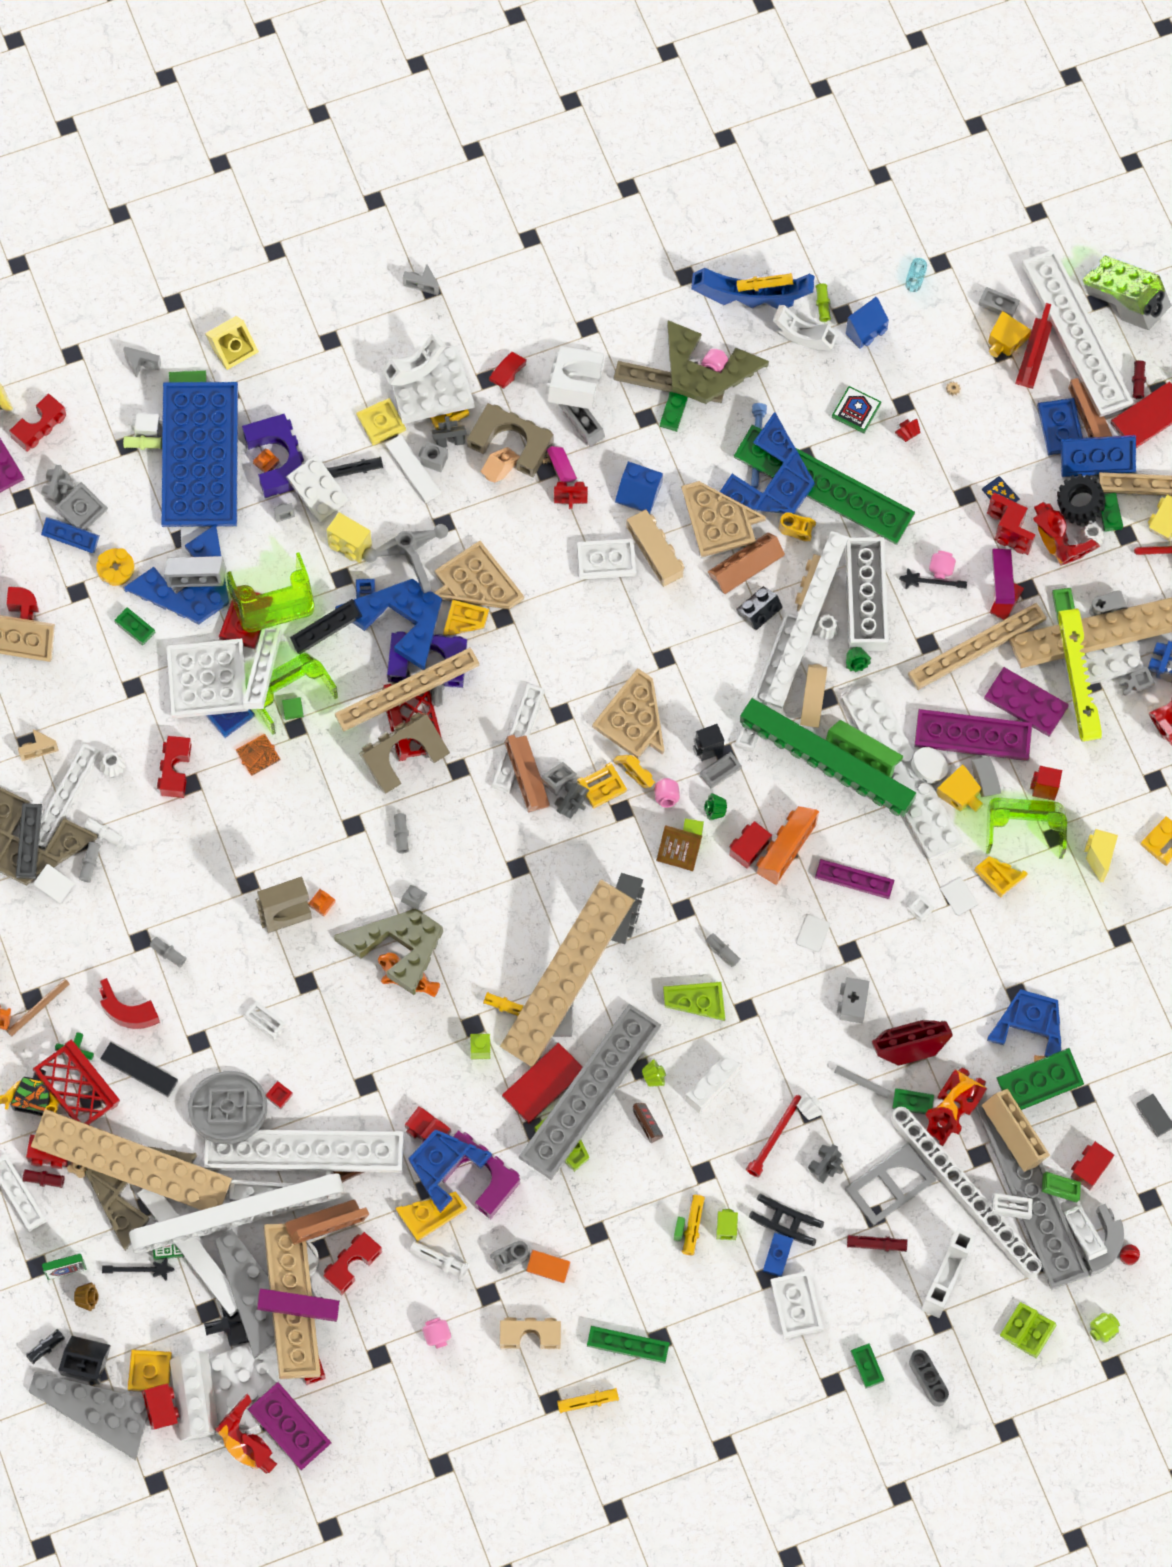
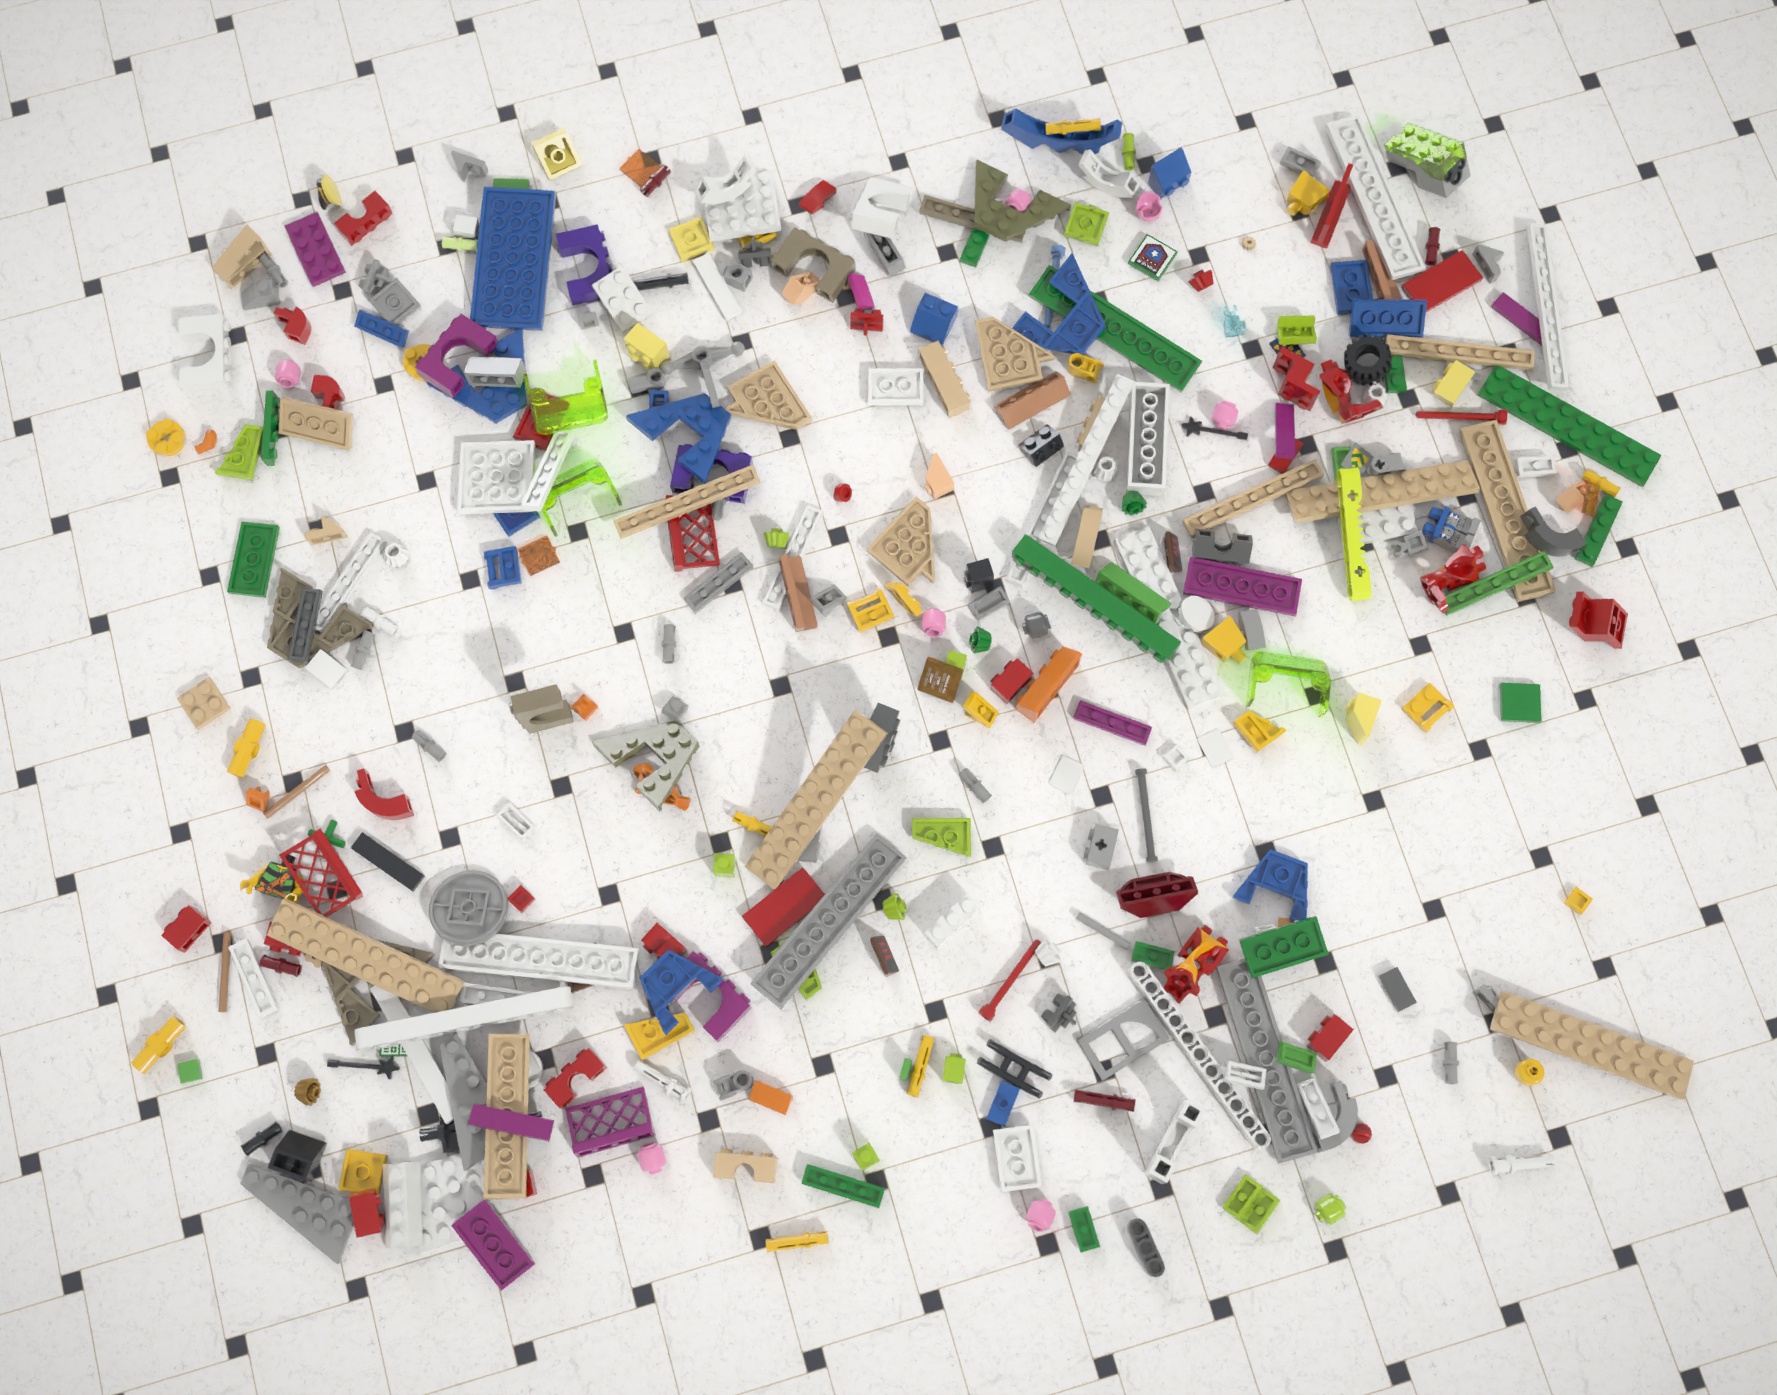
camera: 10 degrees right, 5 degrees up
tile [42,1254,87,1280] -> none
green plate [114,607,156,646] -> none
red arch [157,736,192,798] -> none
red hips [215,1394,277,1474] -> none
orange tile [253,448,280,473] -> none
bright green tile [282,697,304,720] -> none
nougat panel [285,1199,369,1245] -> none
black tile [290,599,362,654] -> none
dark tan arch [359,712,450,794] -> none
light grey slope [402,264,439,295] -> none
yellow wing [443,600,489,636] -> none
dark grey hips [554,781,589,819] -> none
clear light blue beam [905,258,927,292] -> none
tan brick [982,1089,1050,1172] -> none
magenta plate [984,667,1069,737] -> none
red brick [1030,766,1063,801] -> none
none -> magenta arch [415,314,498,398]
none -> blue plate [483,546,522,590]
none -> magenta fence [565,1086,656,1158]
none -> clear orange piece [619,149,661,187]
none -> light grey piece [628,368,666,394]
none -> dark red pin [640,164,671,197]
none -> light grey tile [683,552,754,614]
none -> lime piece [763,528,790,548]
none -> red tile [833,483,852,502]
none -> lime brick [852,1142,880,1171]
none -> light nougat slope [924,452,954,500]
none -> yellow slope [962,691,999,728]
none -> dark grey head [1022,611,1051,639]
none -> bright pink head [1026,1199,1056,1232]
none -> lime plate [1064,202,1109,246]
none -> bright pink hair [1135,192,1163,222]
none -> dark grey bar [1135,768,1158,862]
none -> reddish brown slope [1163,531,1182,573]
none -> dark grey arch [1192,529,1253,564]
none -> clear light blue piece [1223,304,1246,338]
none -> lime bracket [1276,315,1317,345]
none -> sticker [1341,442,1374,477]

